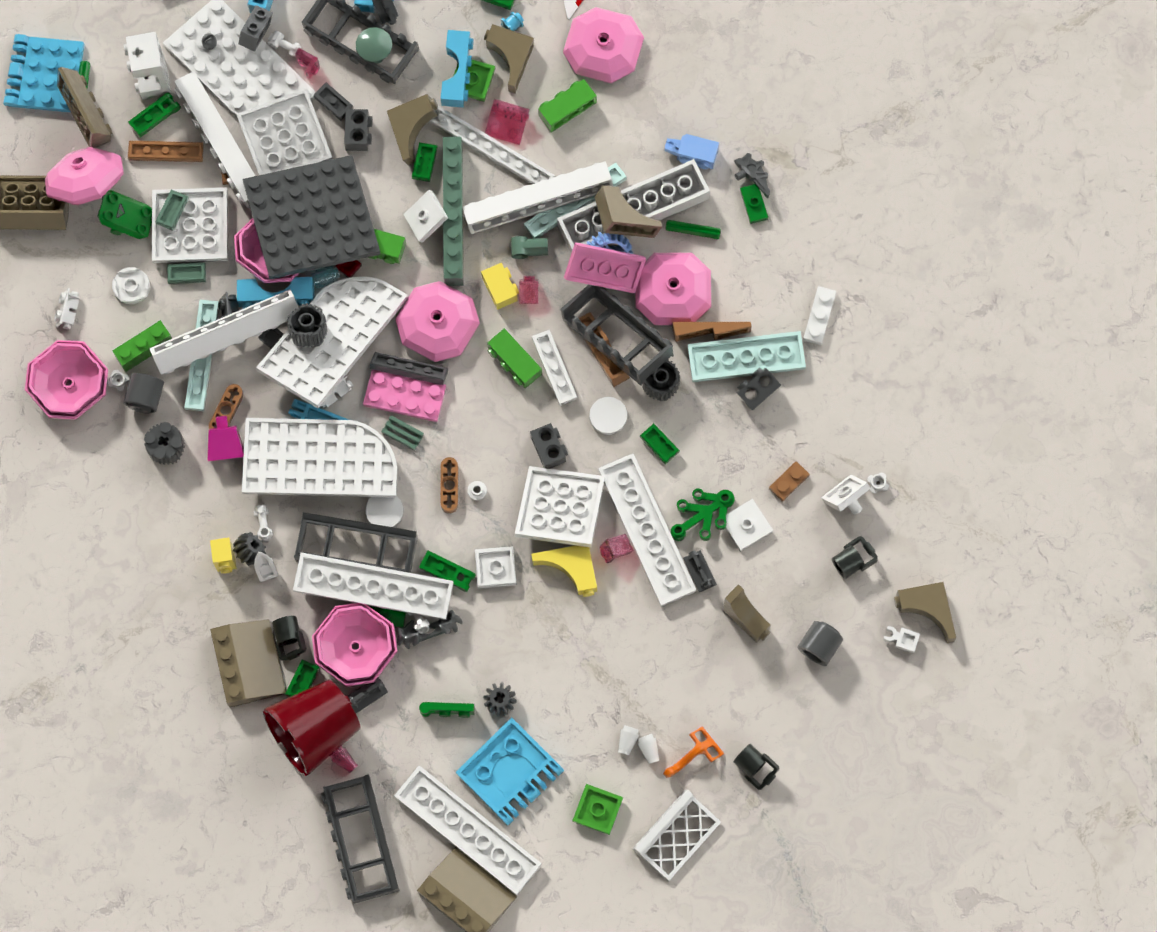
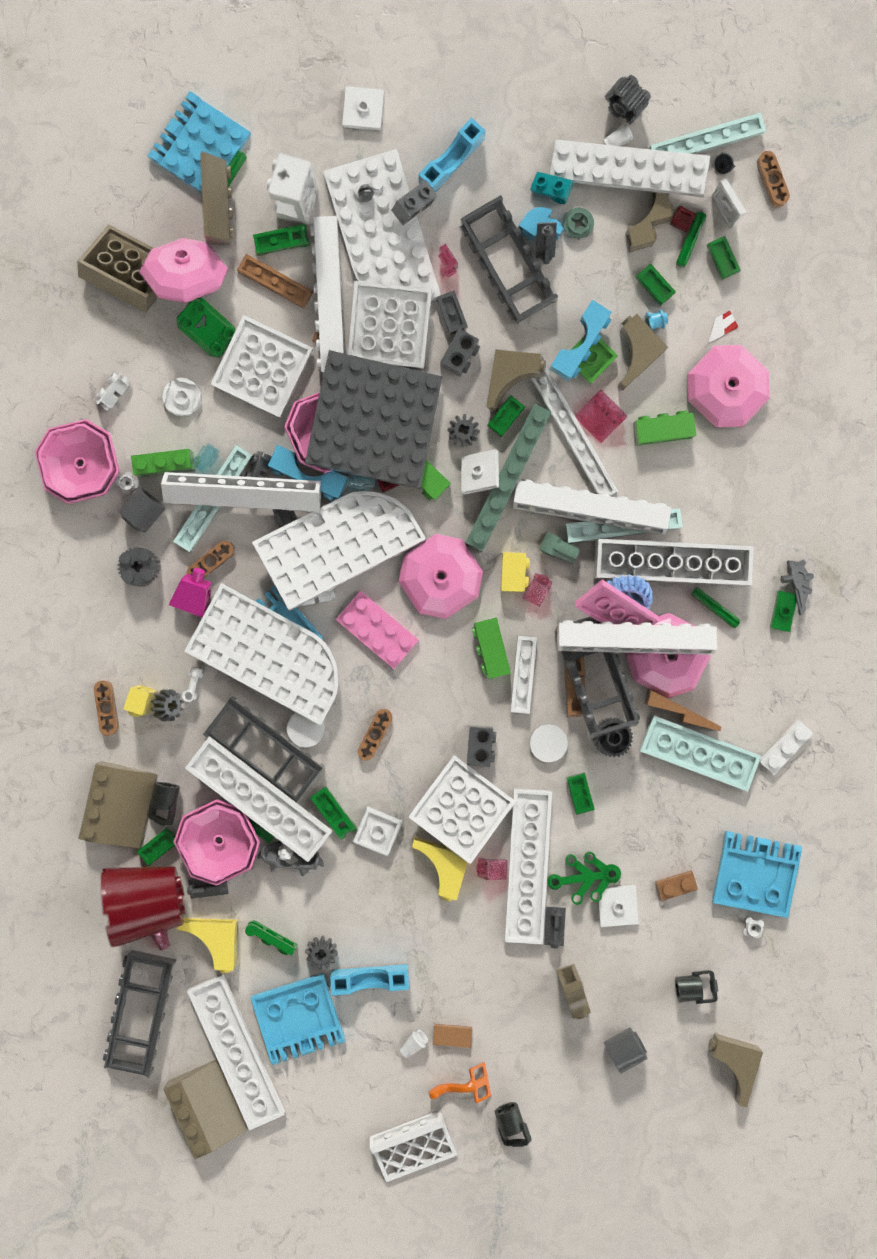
camera: 25 degrees right, 15 degrees up
sand green tile [155,189,189,231] -> none
sand green tile [167,262,206,284] -> none
white plate [254,552,278,582] -> none
white bar [267,31,303,57] -> none
dark grey brick [287,303,327,348] -> none
sand green dish [356,27,392,63] -> none
dark grey tile [370,352,448,385] -> none
sand green tile [381,415,424,451] -> none
white plate [468,481,487,500] -> none
bright green plate [572,784,623,835] -> none
dark tan arch [595,185,662,238] -> none
white cone [638,734,659,764] -> none
light blue hinge [665,134,719,169] -> none
dark grey brick [736,368,781,410] -> none
white tile [821,475,871,515] -> none
white plate [883,626,920,653] -> none
none -> medium nougat beam [94,680,119,736]
none -> light yellow arch [177,918,238,973]
none -> clear light blue brick [193,443,220,473]
none -> medium azure arch [330,964,410,995]
none -> medium nougat tile [433,1024,472,1048]
none -> dark grey gear [447,414,480,447]
none -> white brick [557,621,717,655]
none -> medium azure hinge [712,831,802,918]

